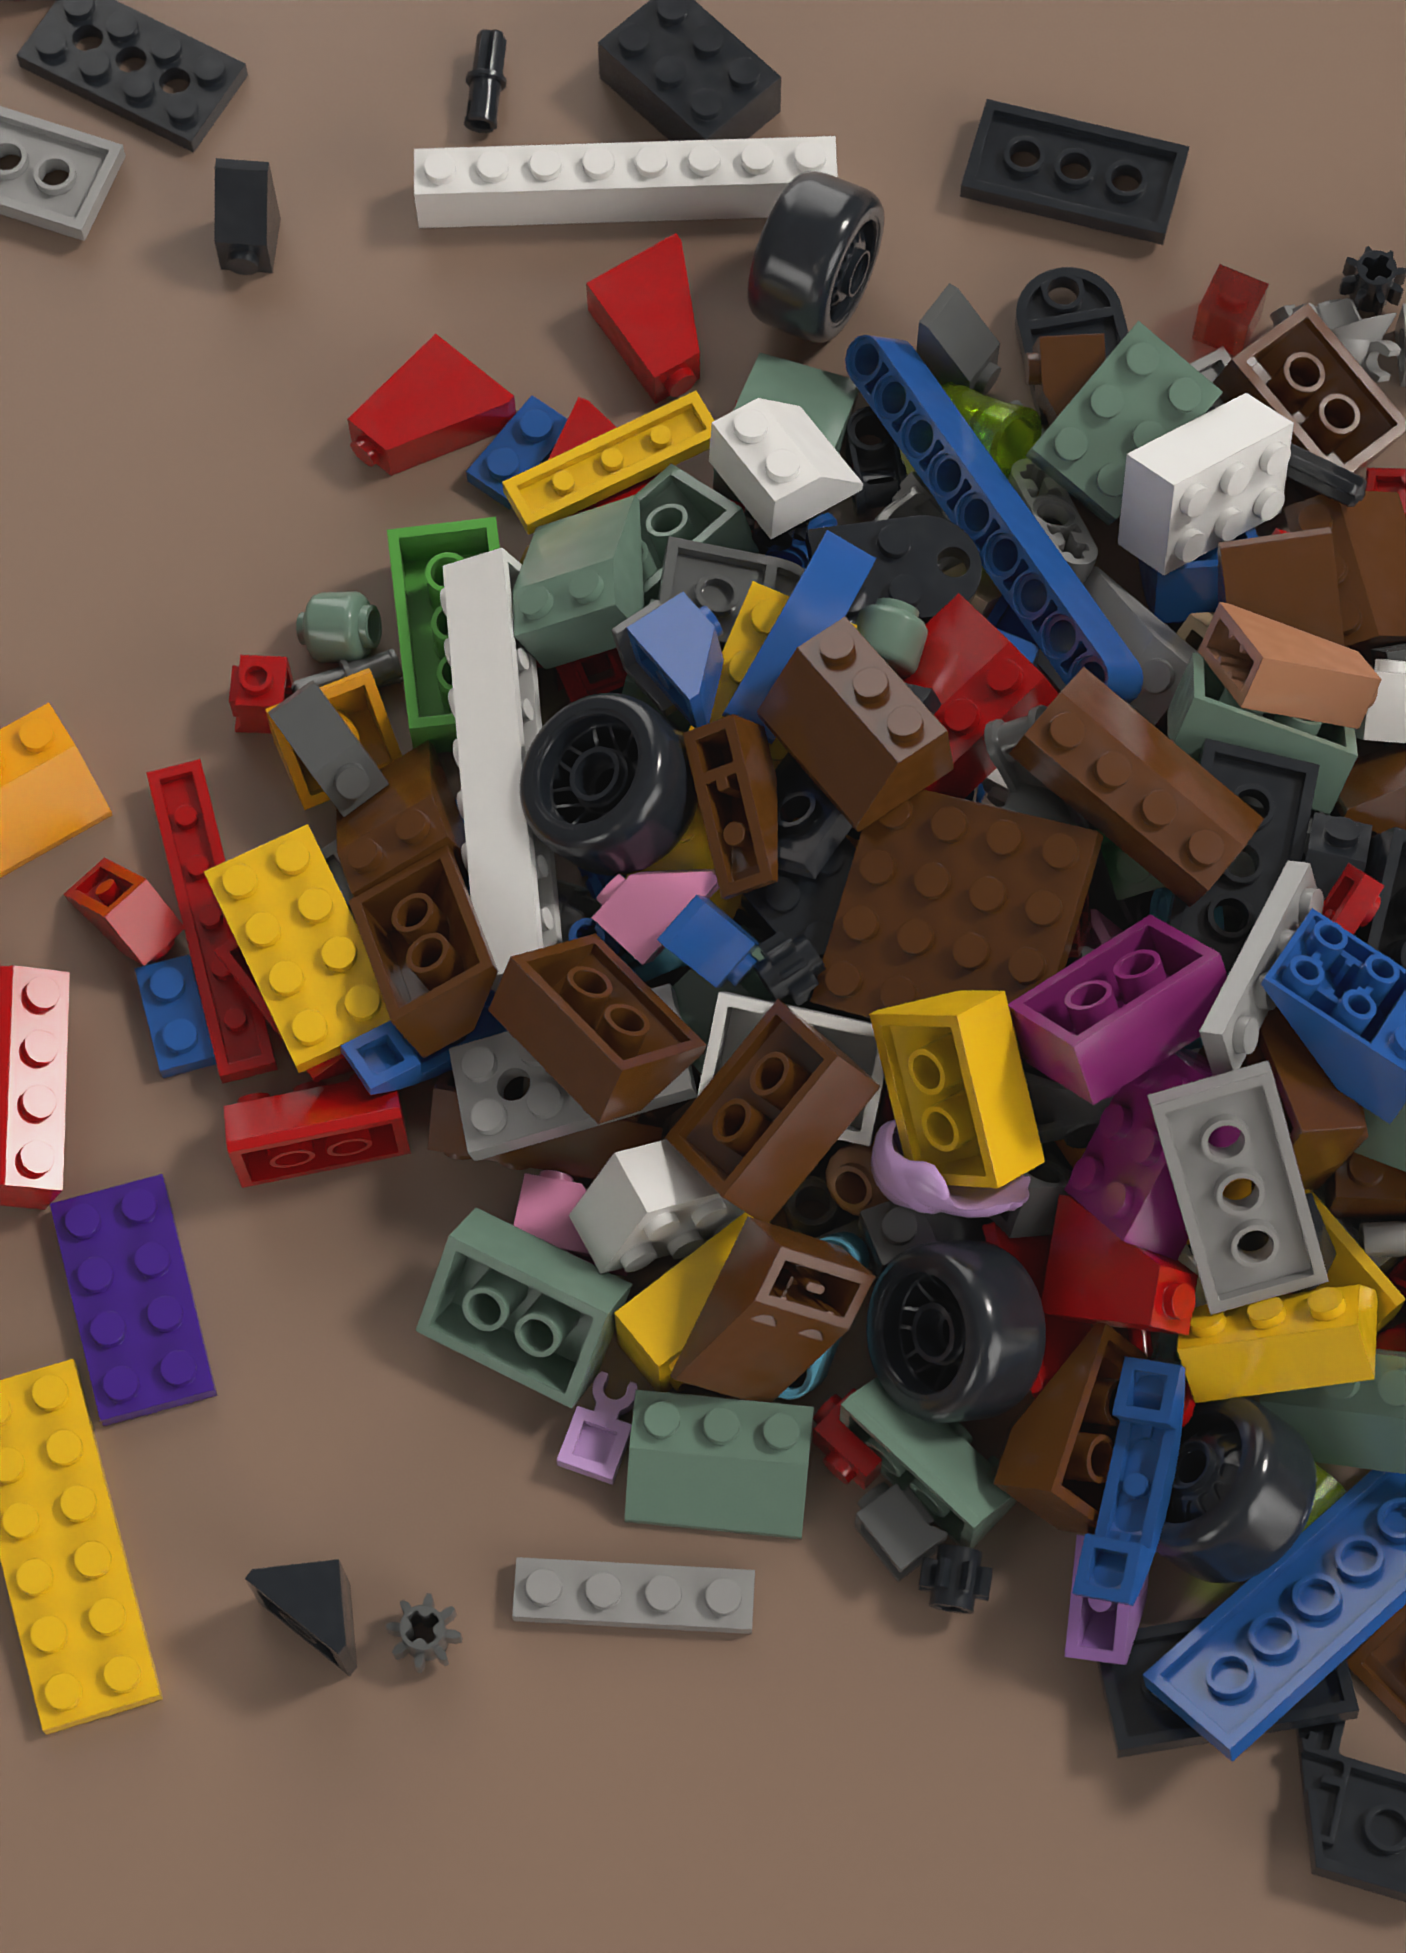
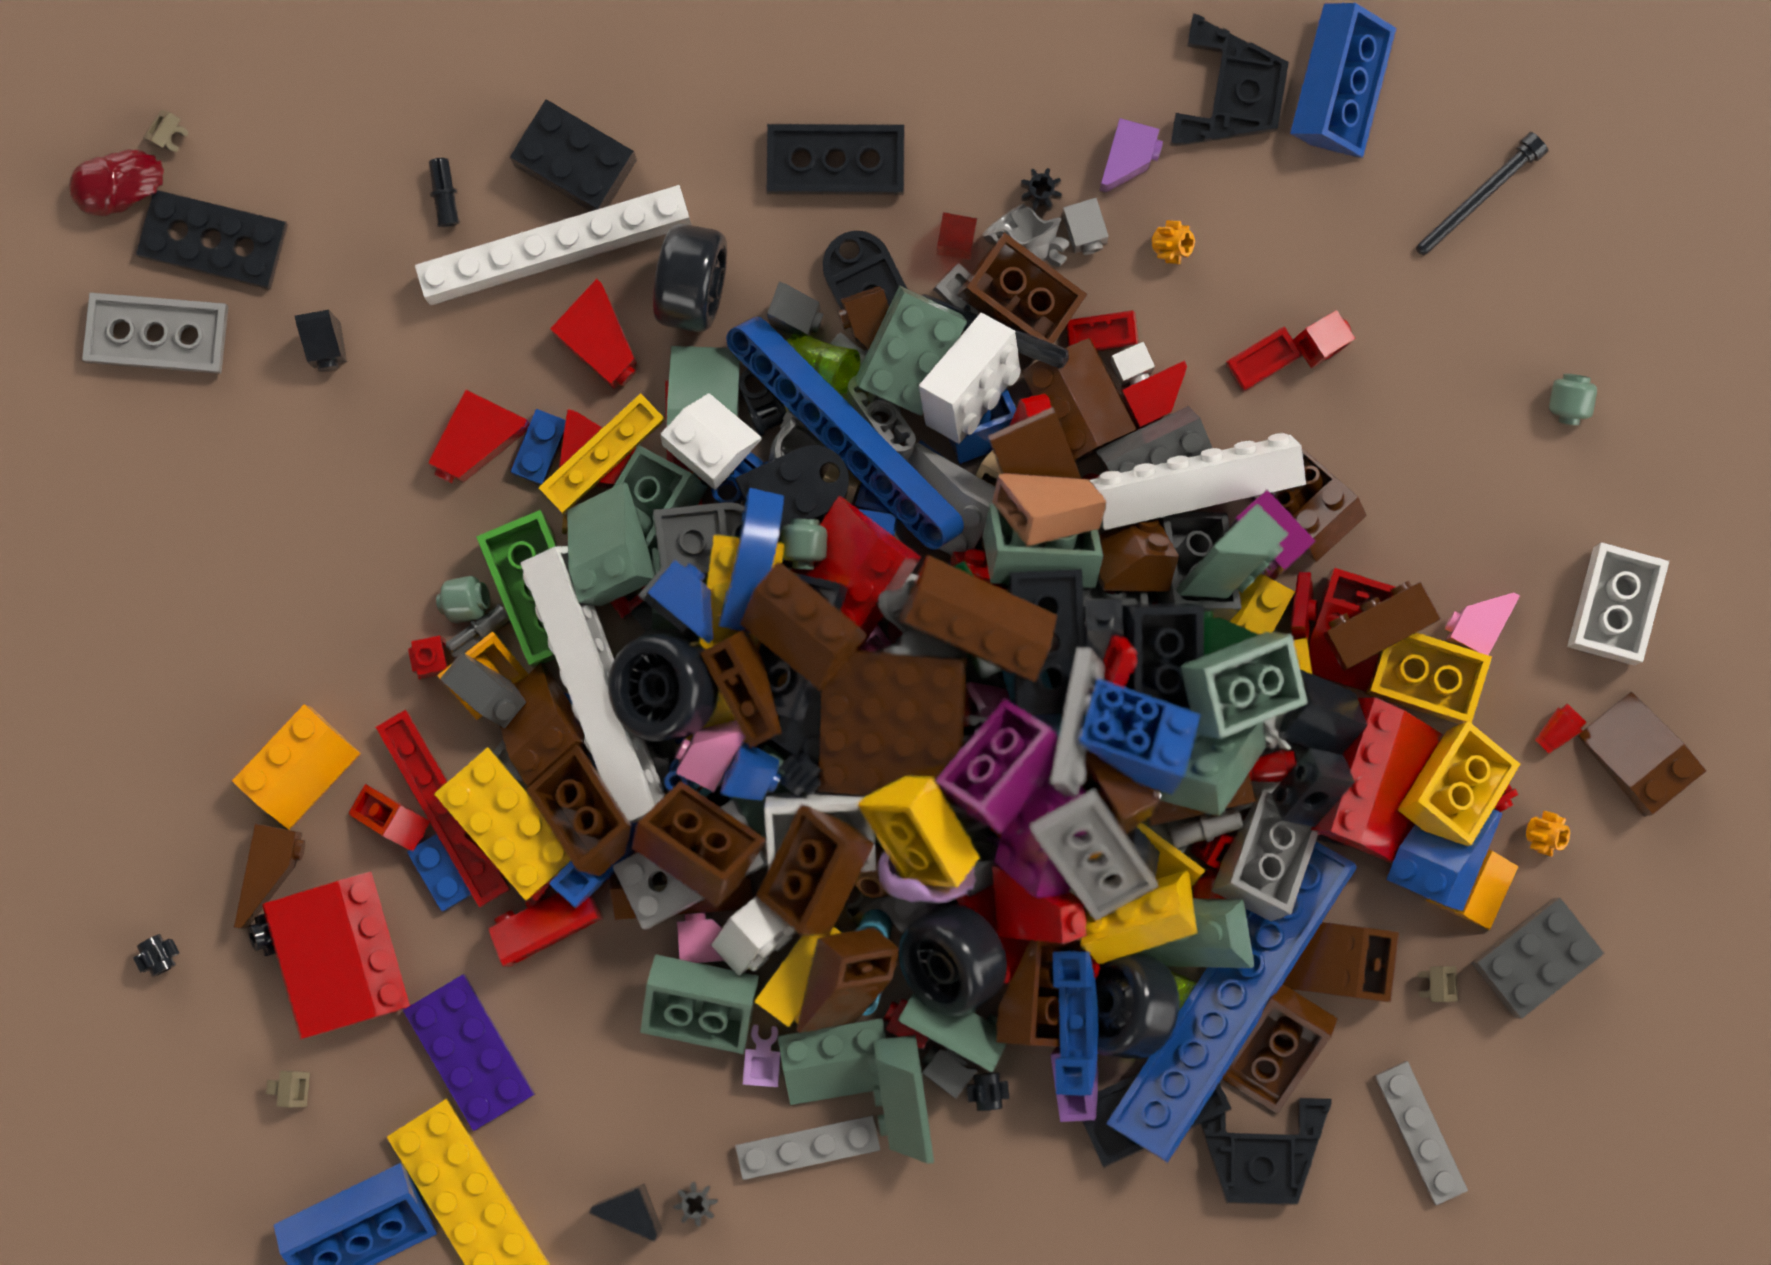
camera: 10 degrees left, 15 degrees up
none -> sand green slope [868,1035,934,1164]

